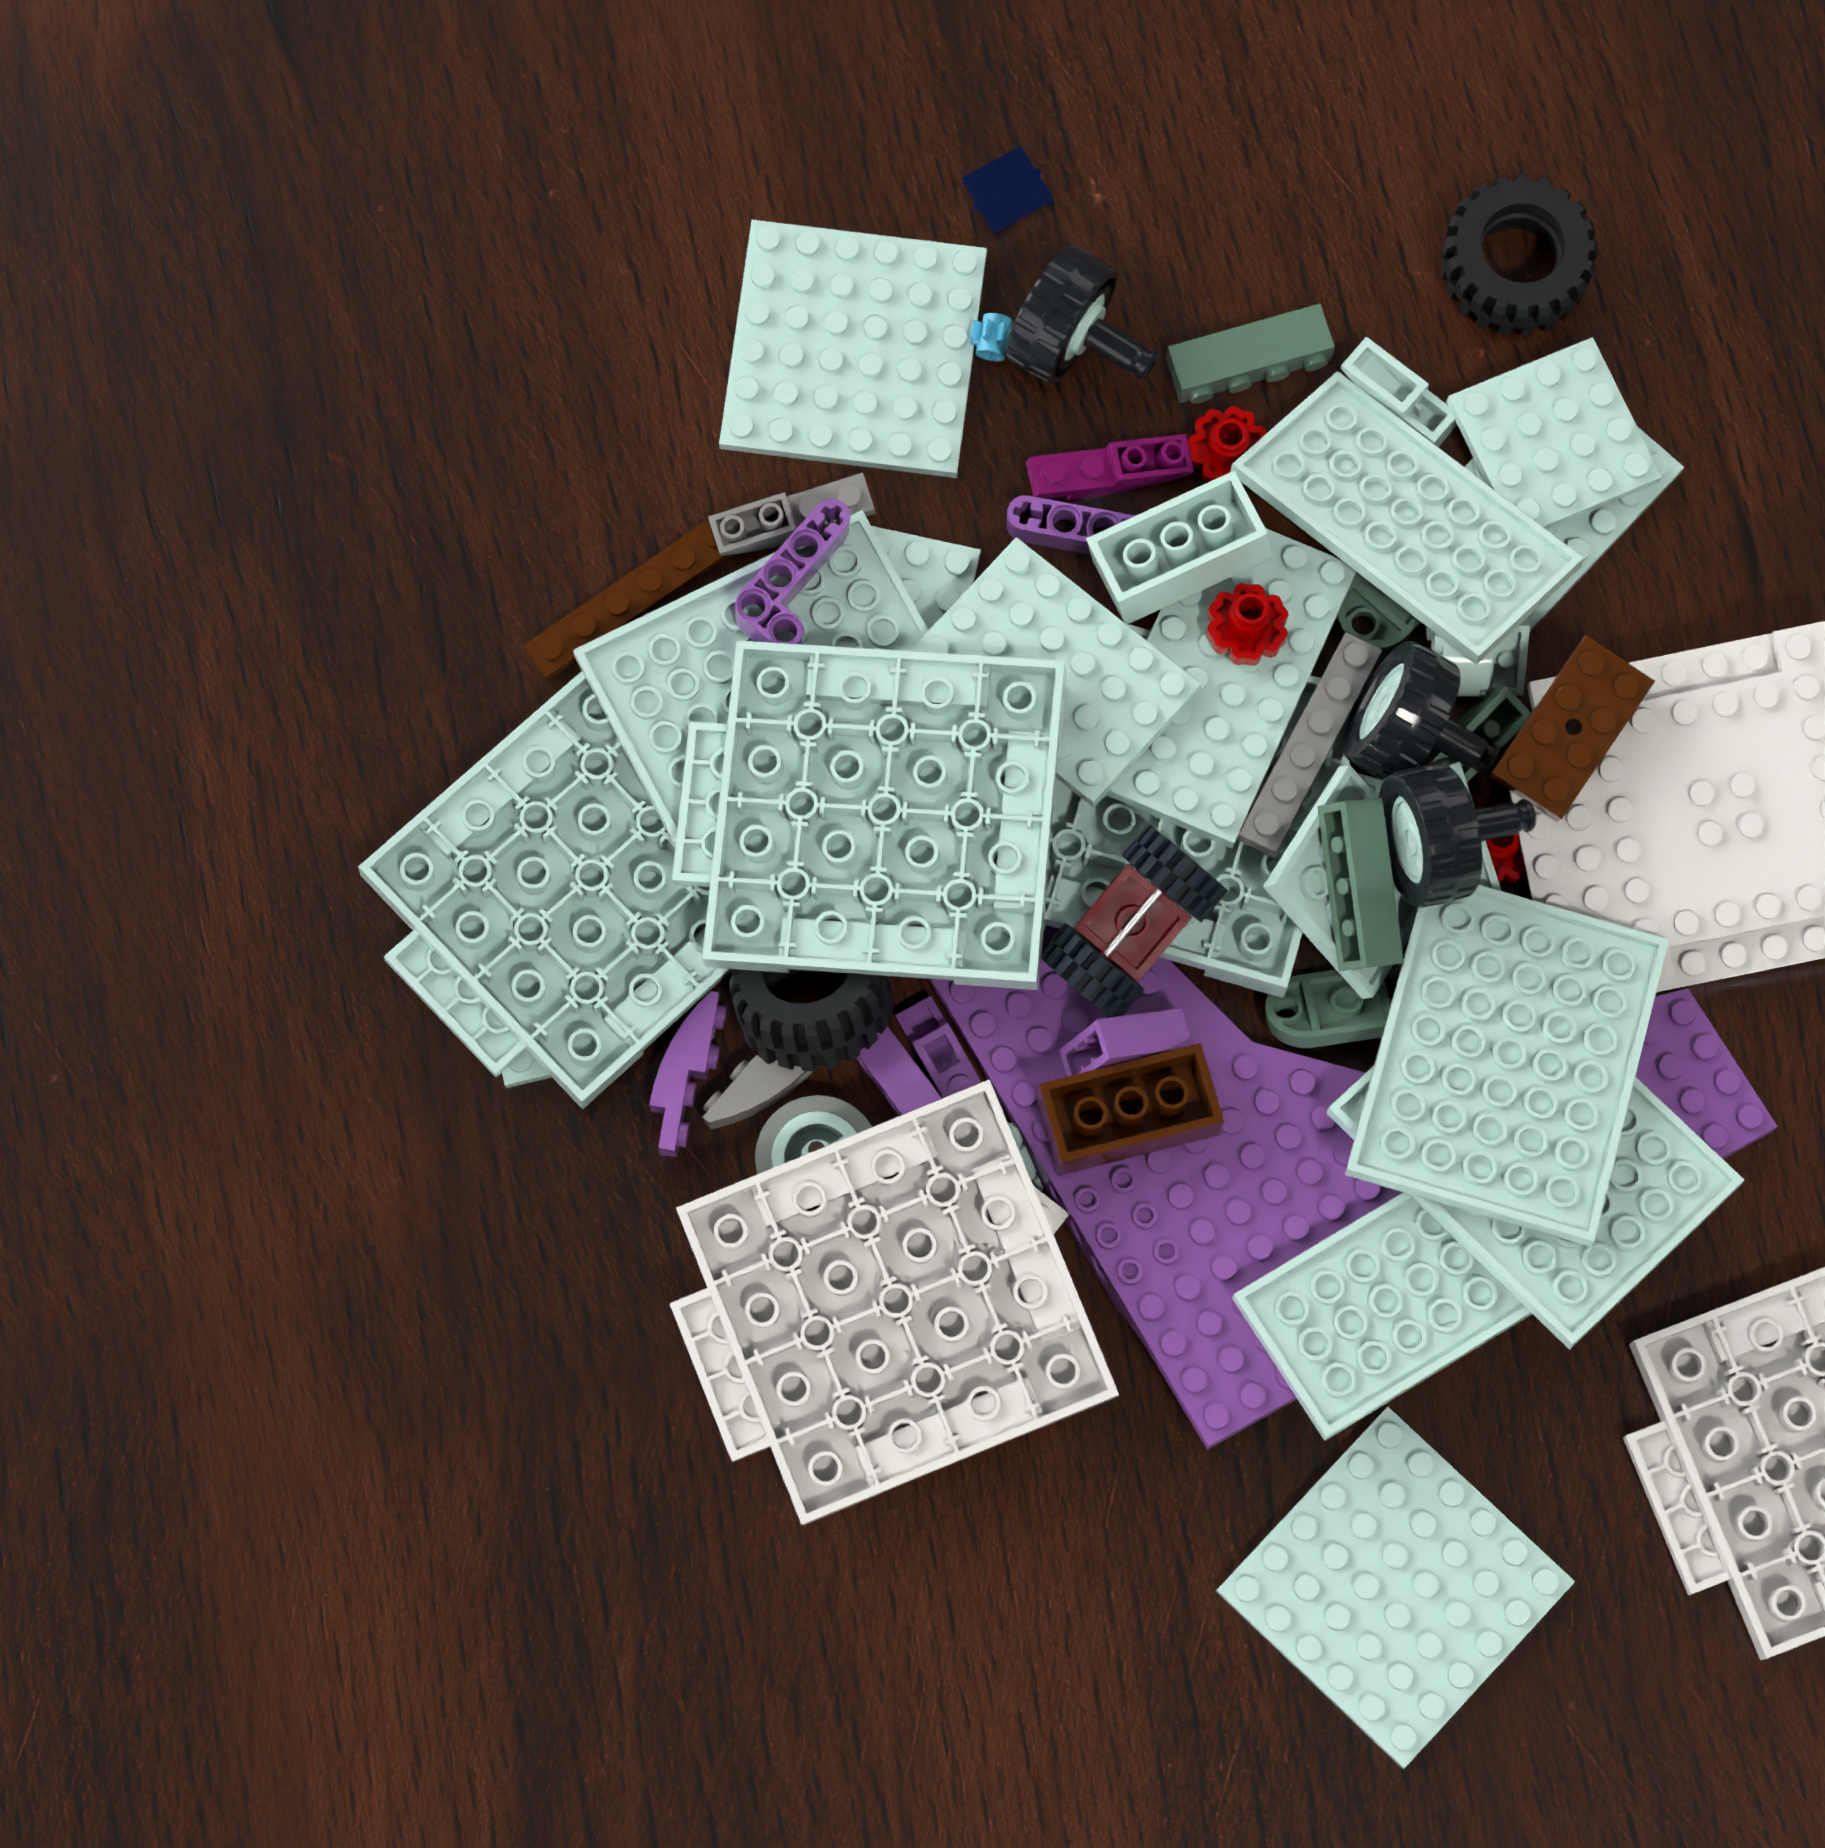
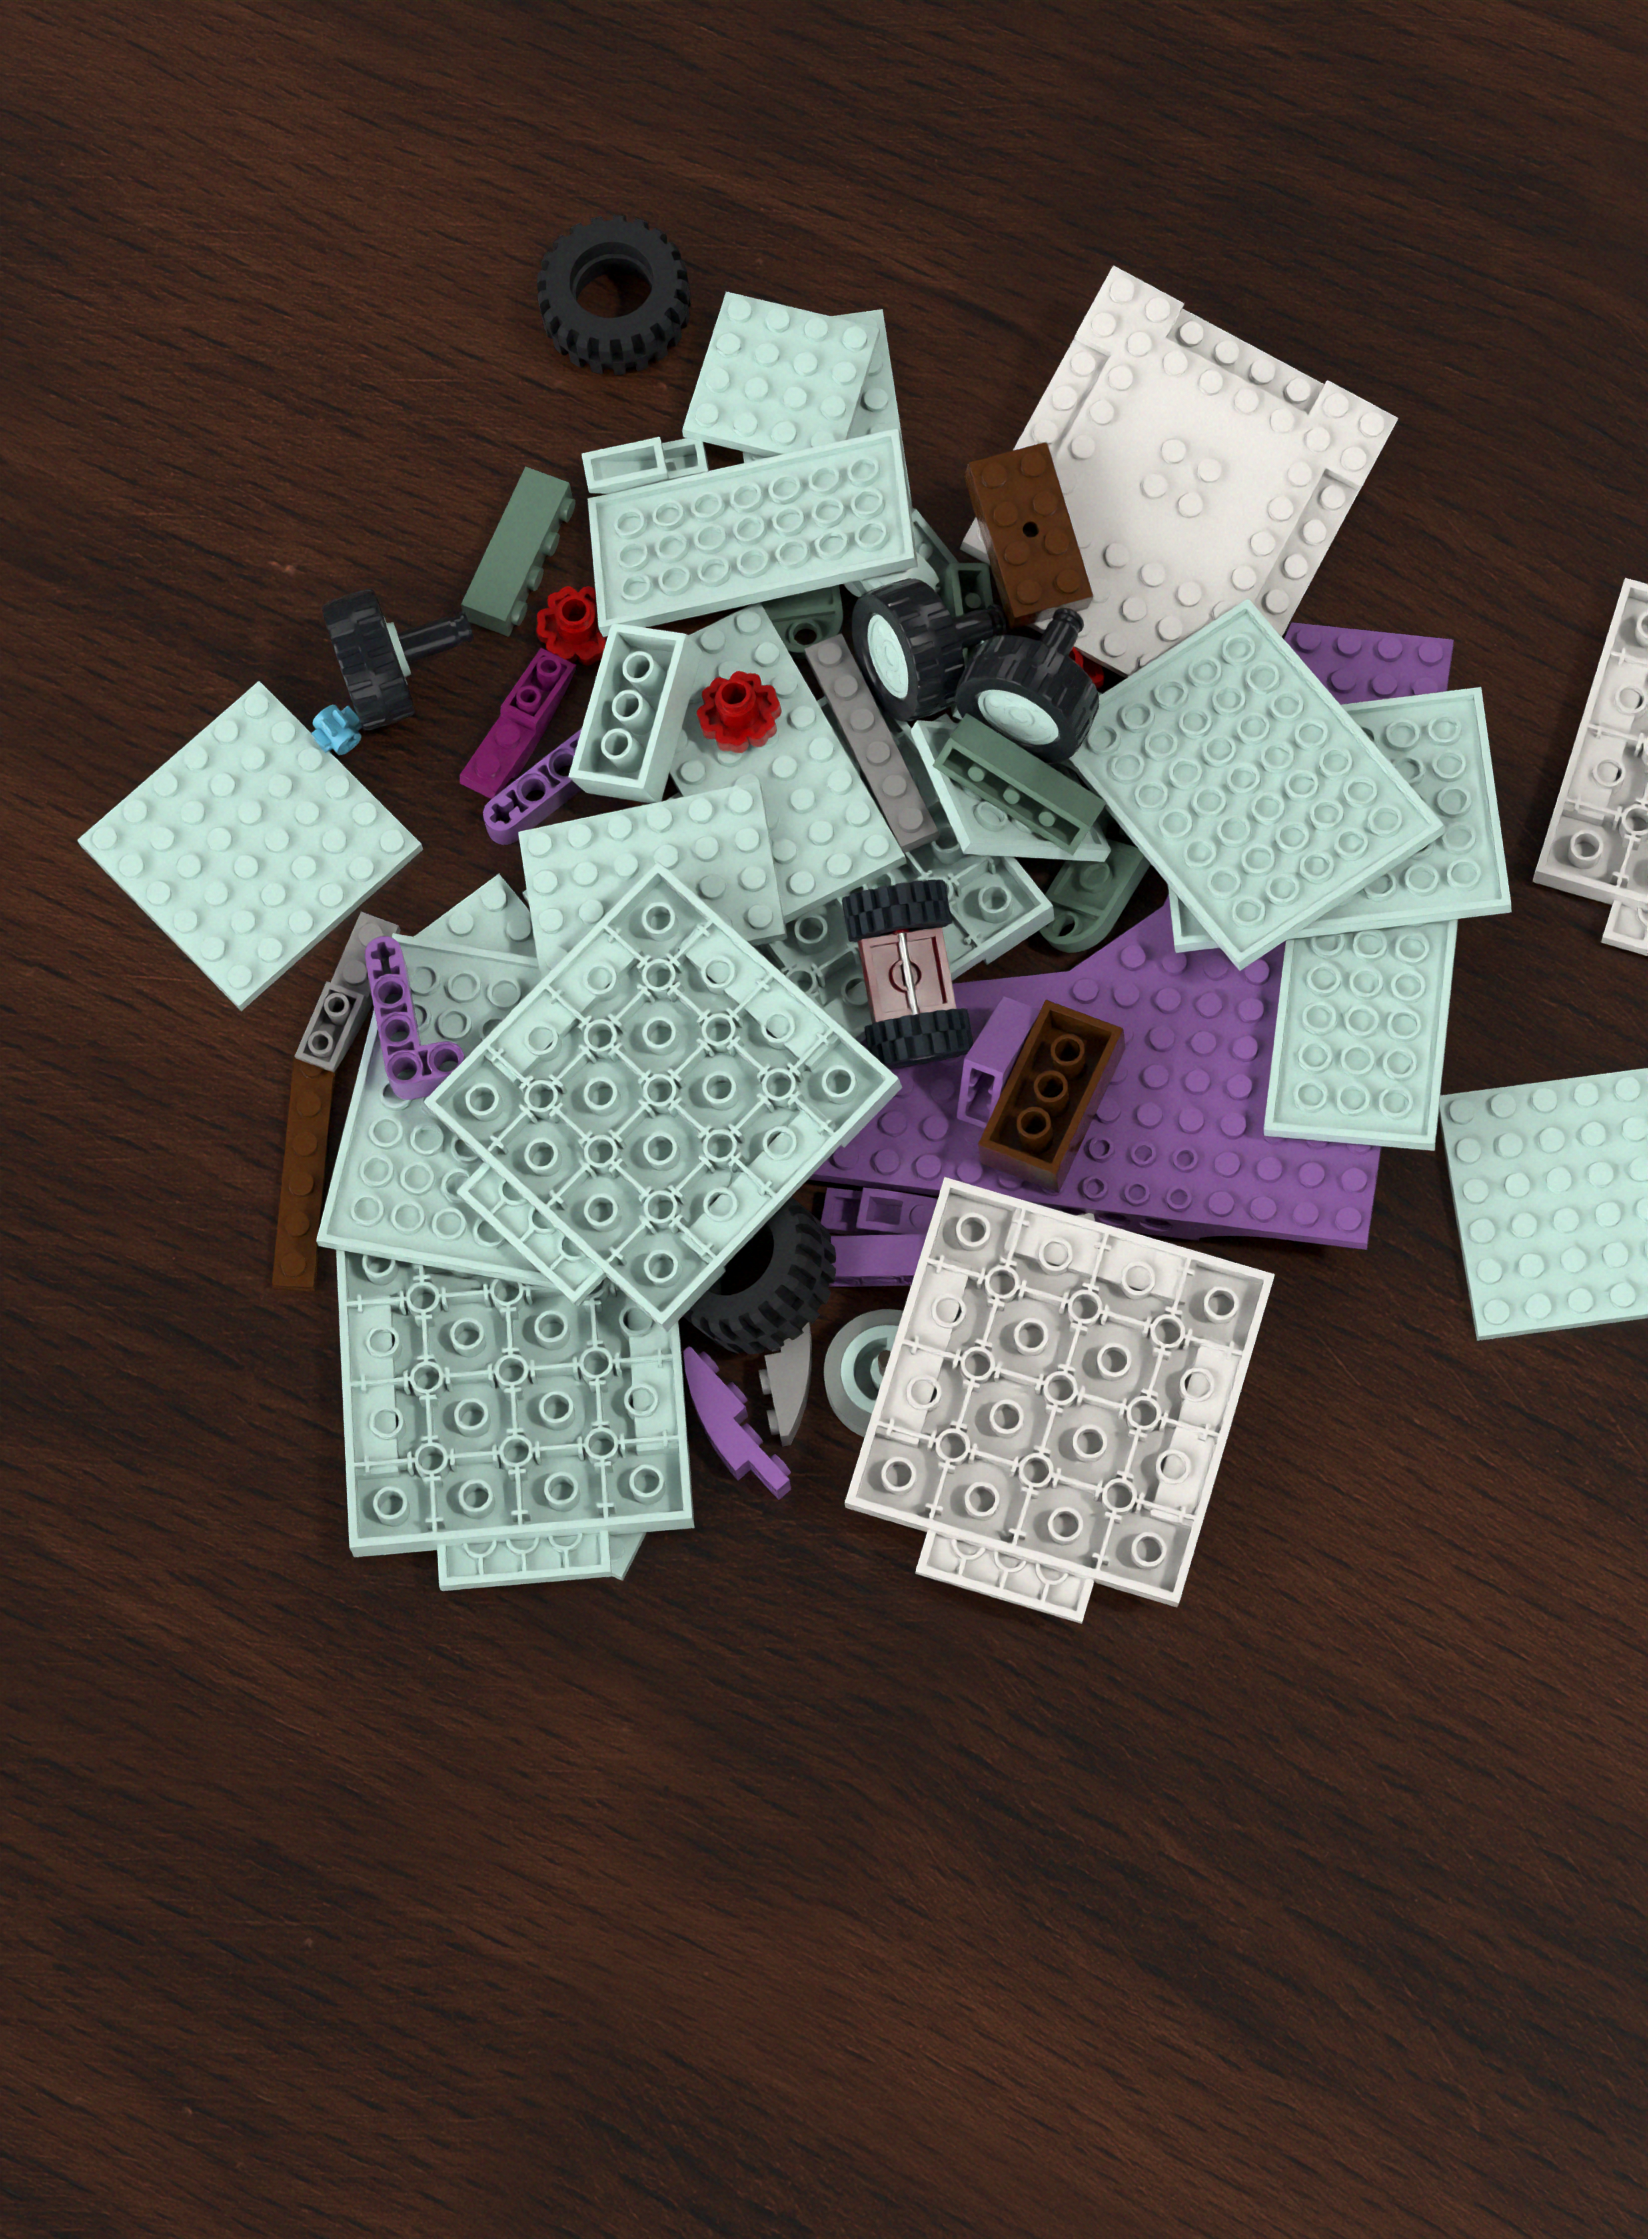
camera: 45 degrees left, 5 degrees down
clear blue piece [961,146,1054,234] -> none

